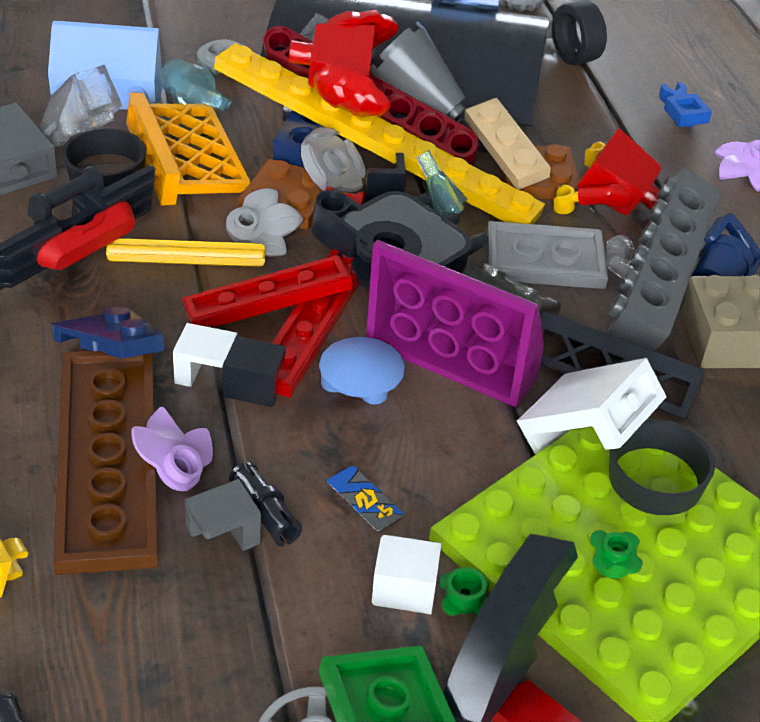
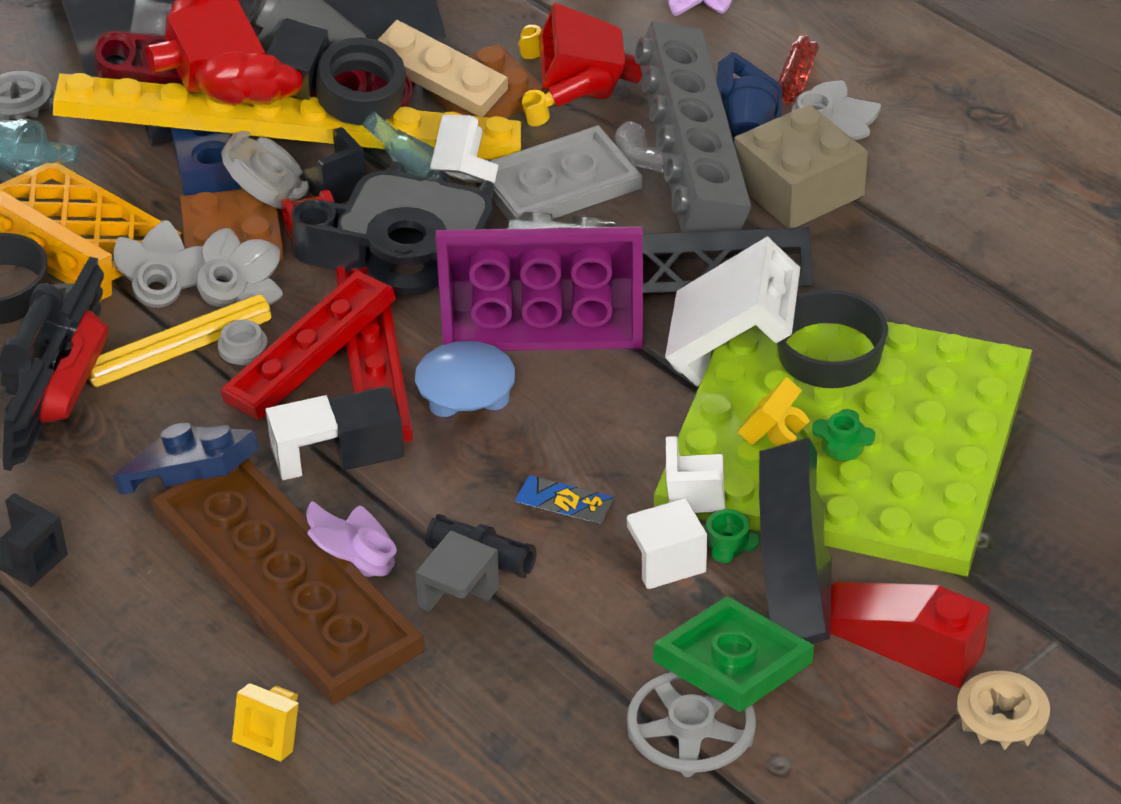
camera: 25 degrees left, 0 degrees up
none -> light grey plate [114,220,204,308]
none -> light grey plate [218,320,268,365]
none -> black panel [266,18,329,100]
none -> black tyre [315,37,406,125]
none -> white panel [430,115,499,183]
none -> white panel [666,436,725,513]
none -> yellow tile [737,377,809,446]

